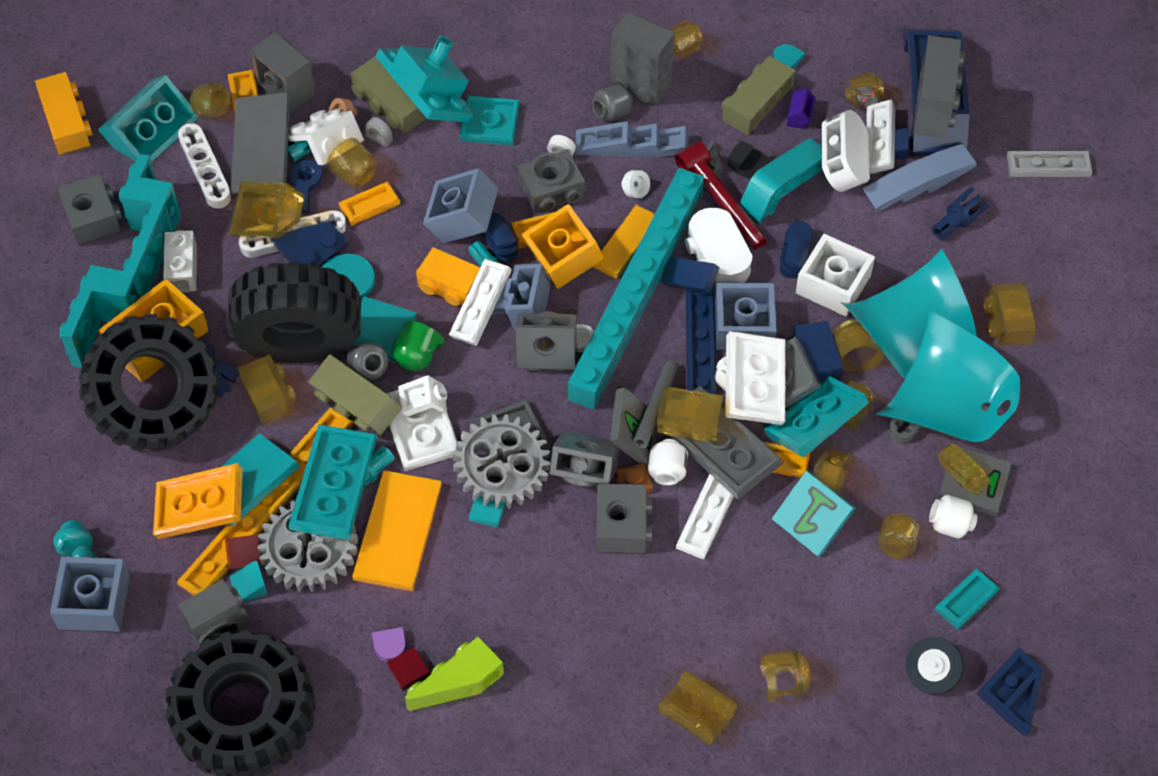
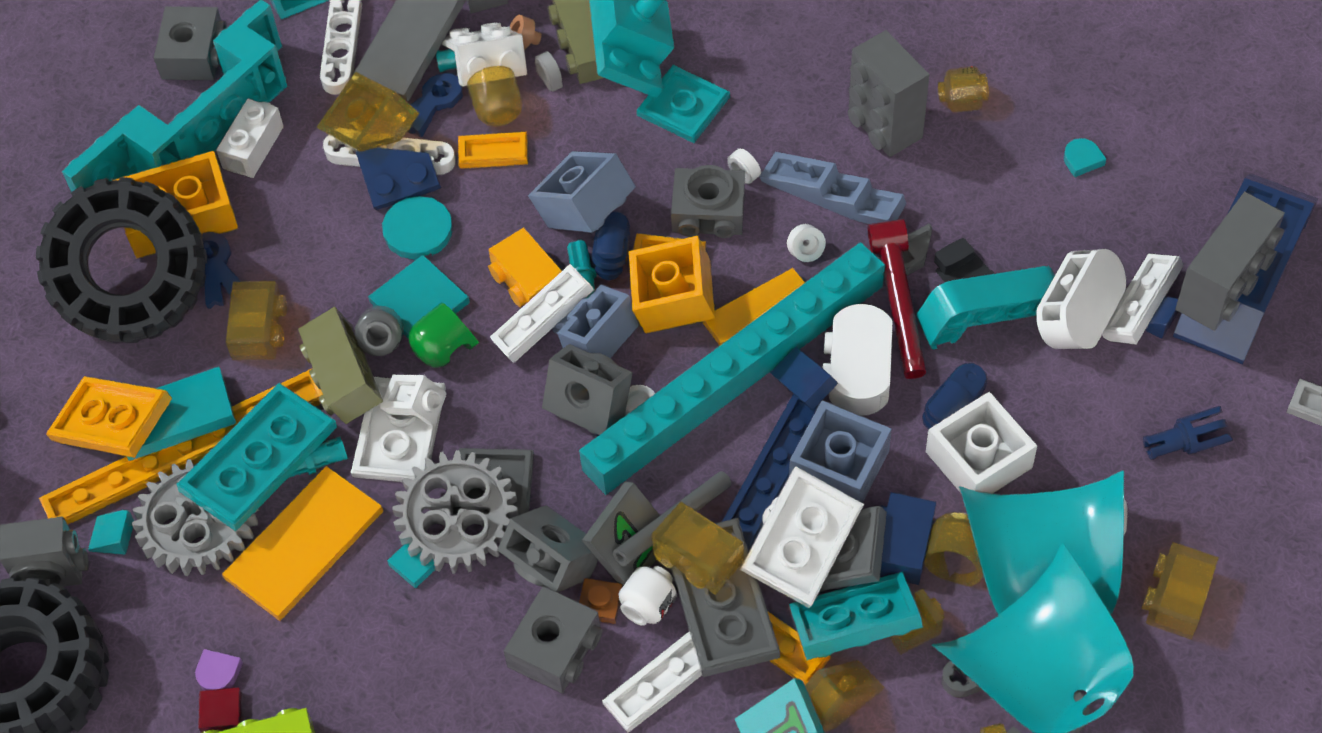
camera: 30 degrees right, 0 degrees up
dark red tile [225,535,261,570] -> none
black tyre [227,262,361,363] -> none
dark grey head [592,84,632,122] -> none
olive brick [721,56,796,136] -> none
dark purple piece [787,88,816,129] -> none
clear yellow head [844,72,885,109] -> none
sand blue slope [862,143,977,212] -> none

